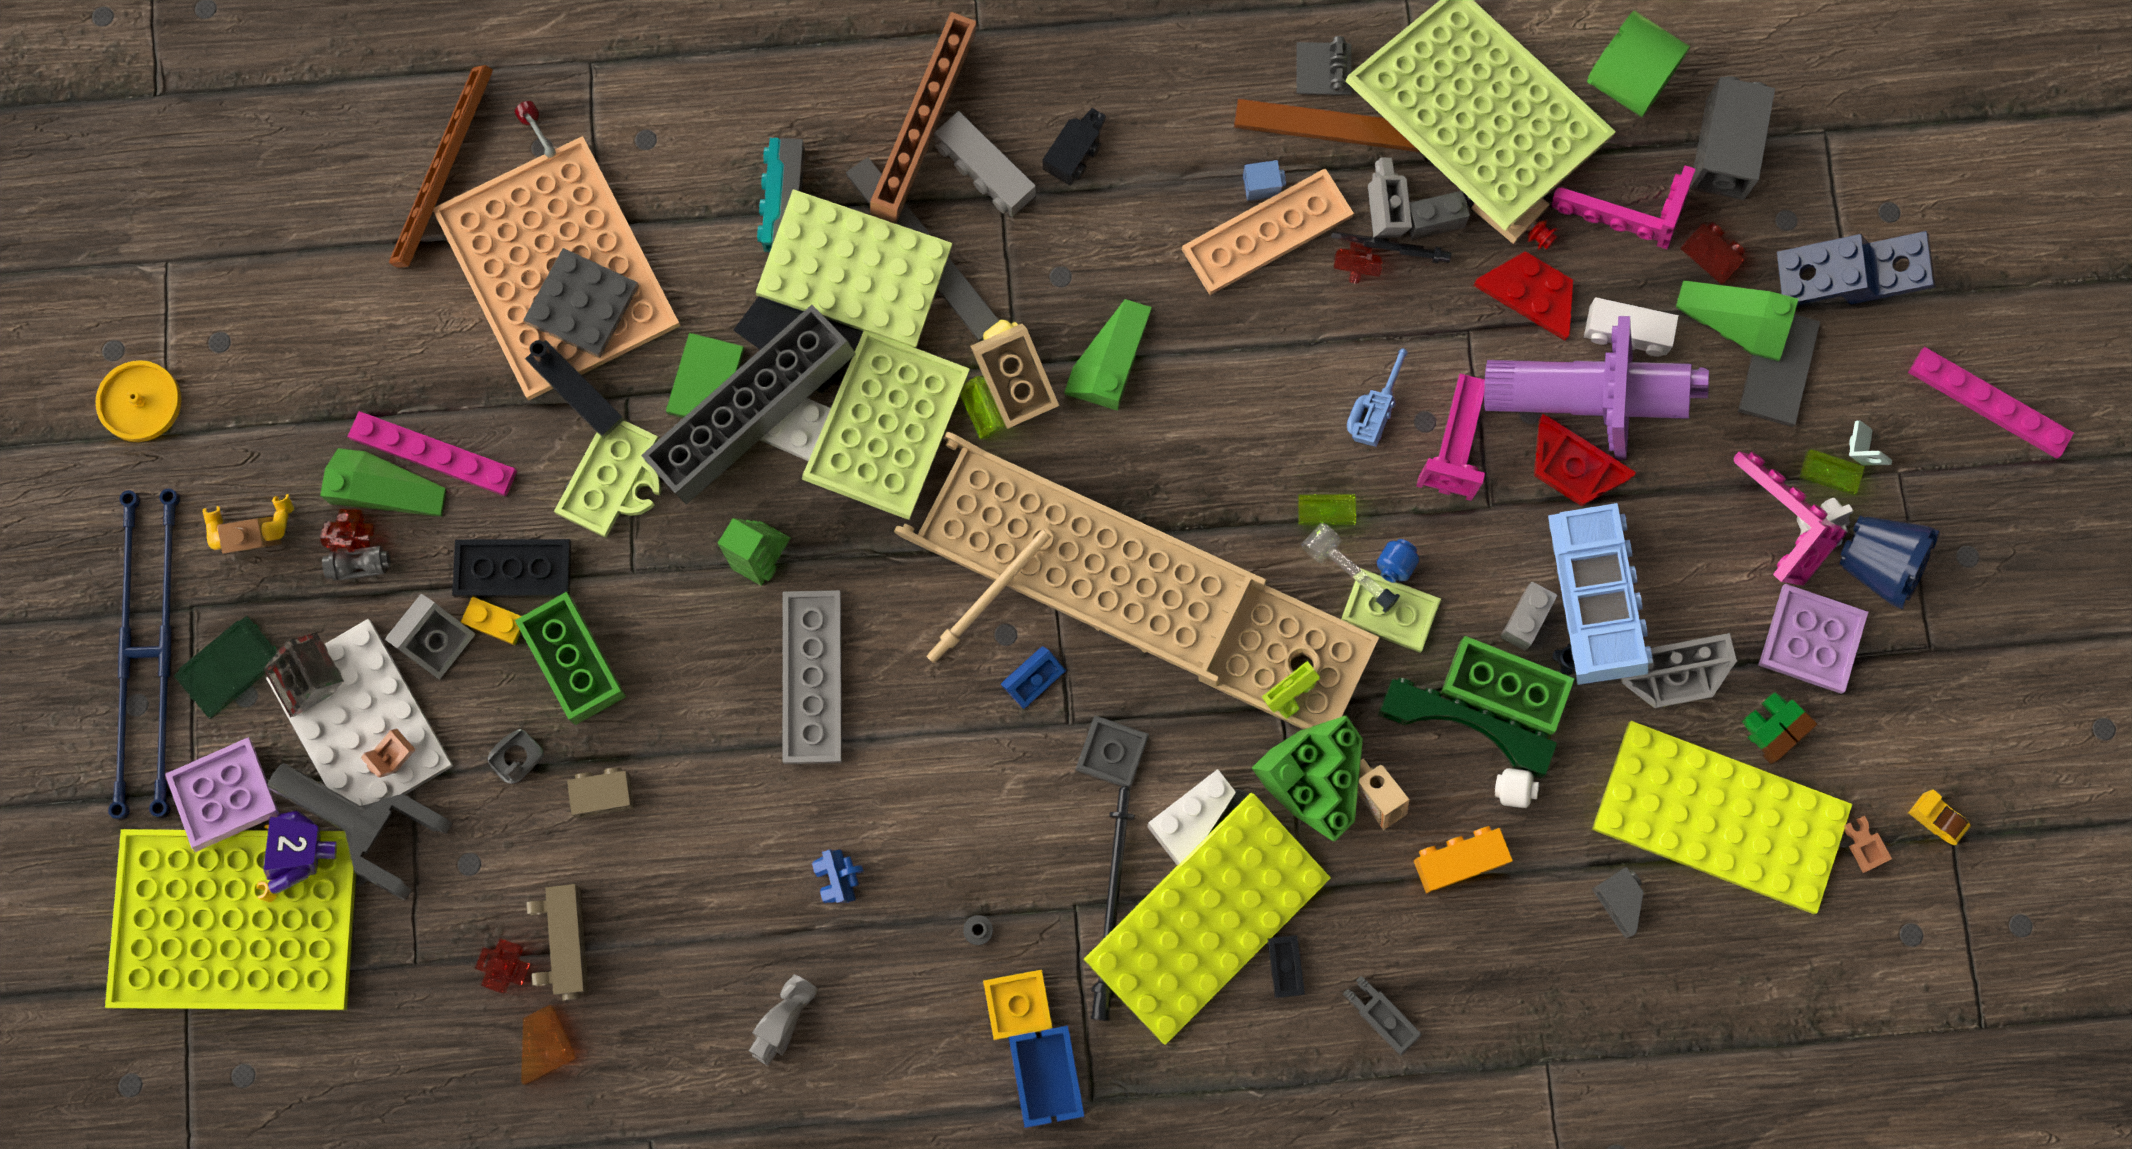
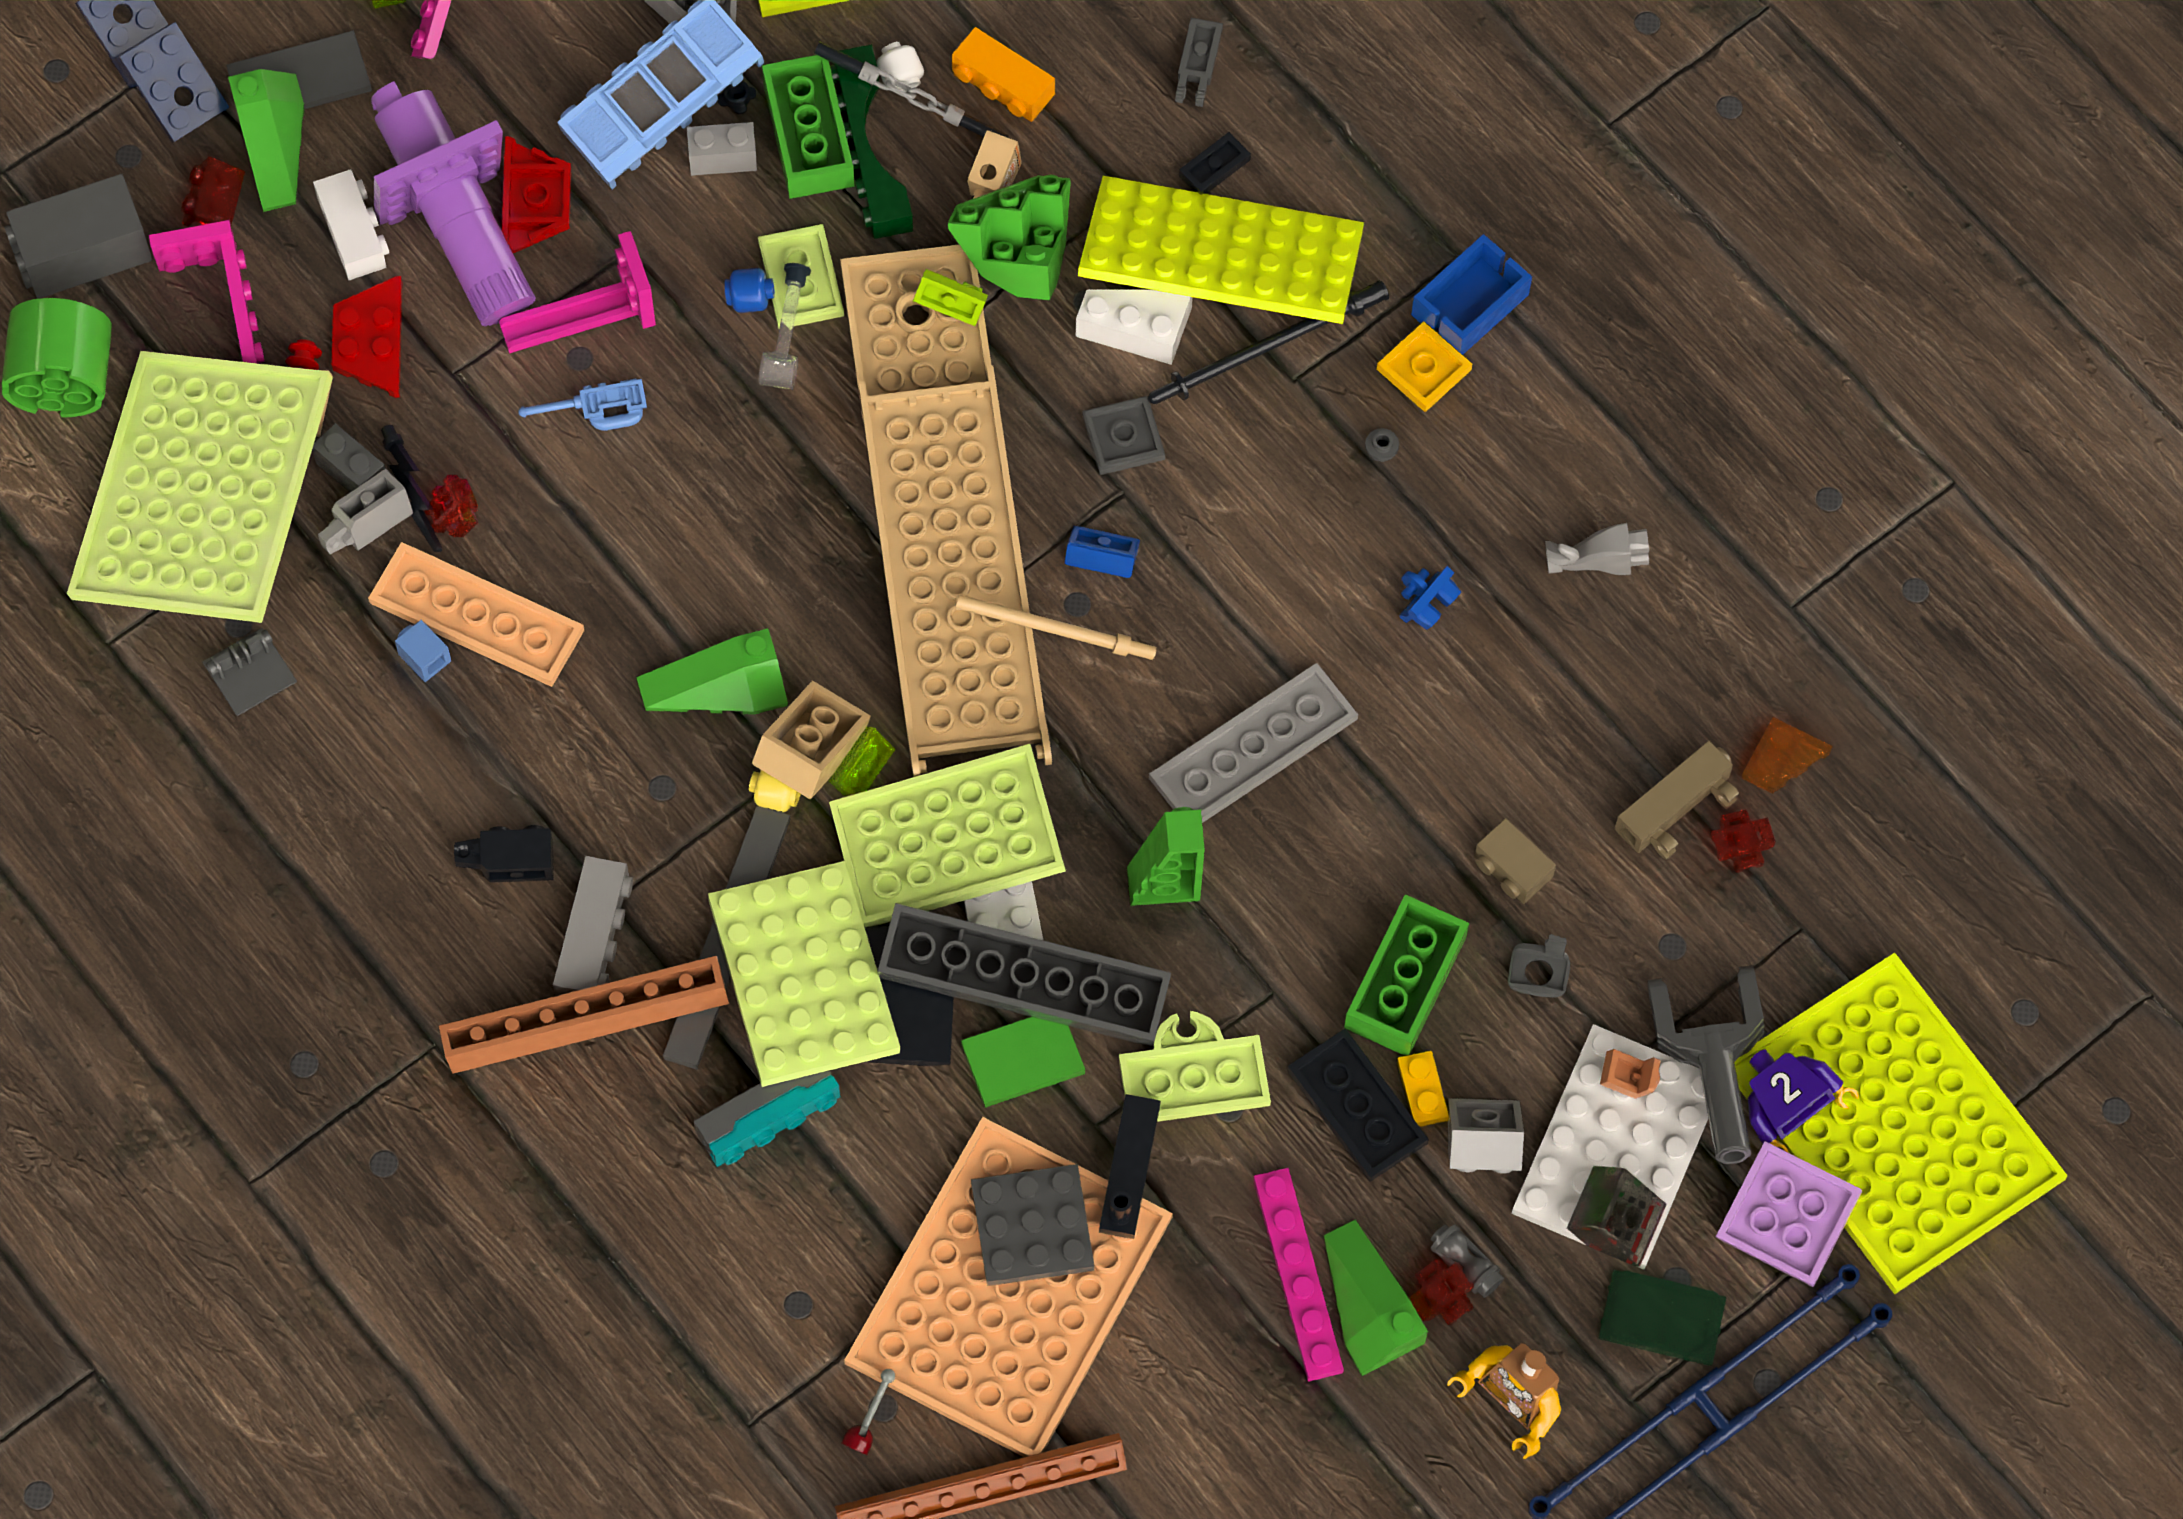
camera: 125 degrees left, 10 degrees down
dark orange tile [1234,99,1420,152] -> none
clear neon green plate [1298,494,1356,525] -> none
none -> piece [814,42,1009,138]

